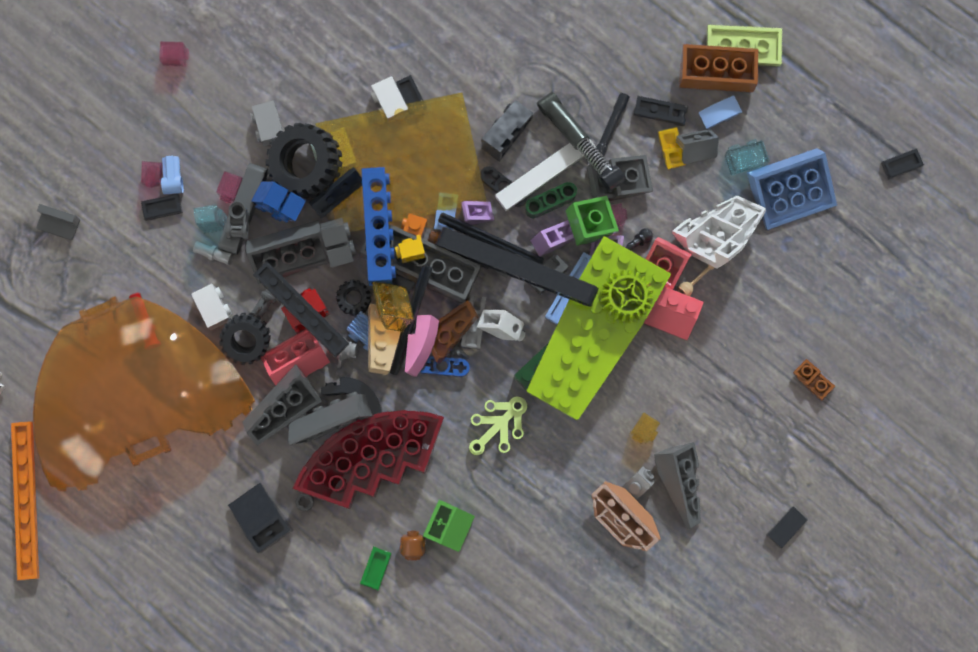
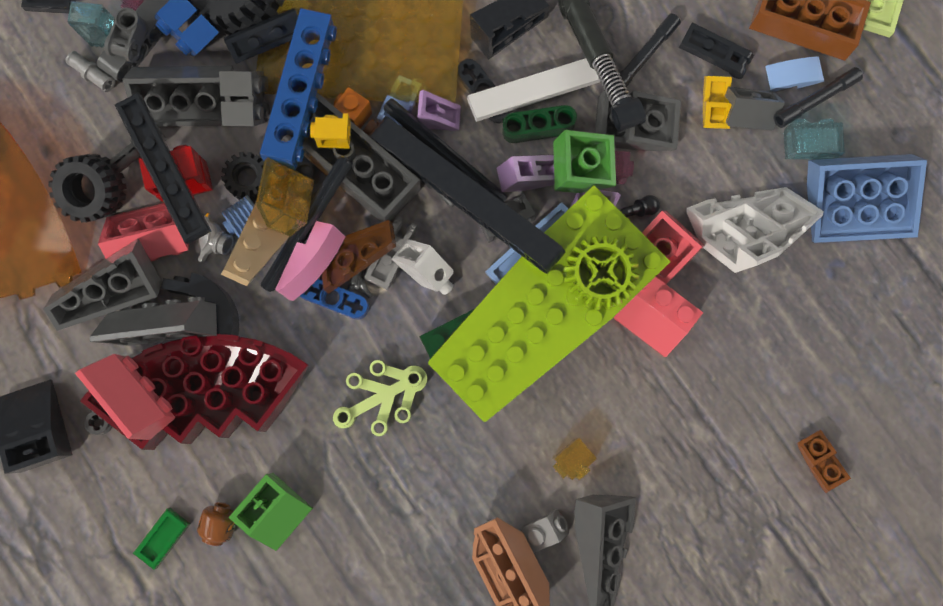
camera: 25 degrees right, 0 degrees up
white brick [191,284,232,330] -> none
tan hinge [676,264,715,296] -> none
none -> coral slope [75,354,176,440]
none -> black piece [774,67,863,128]

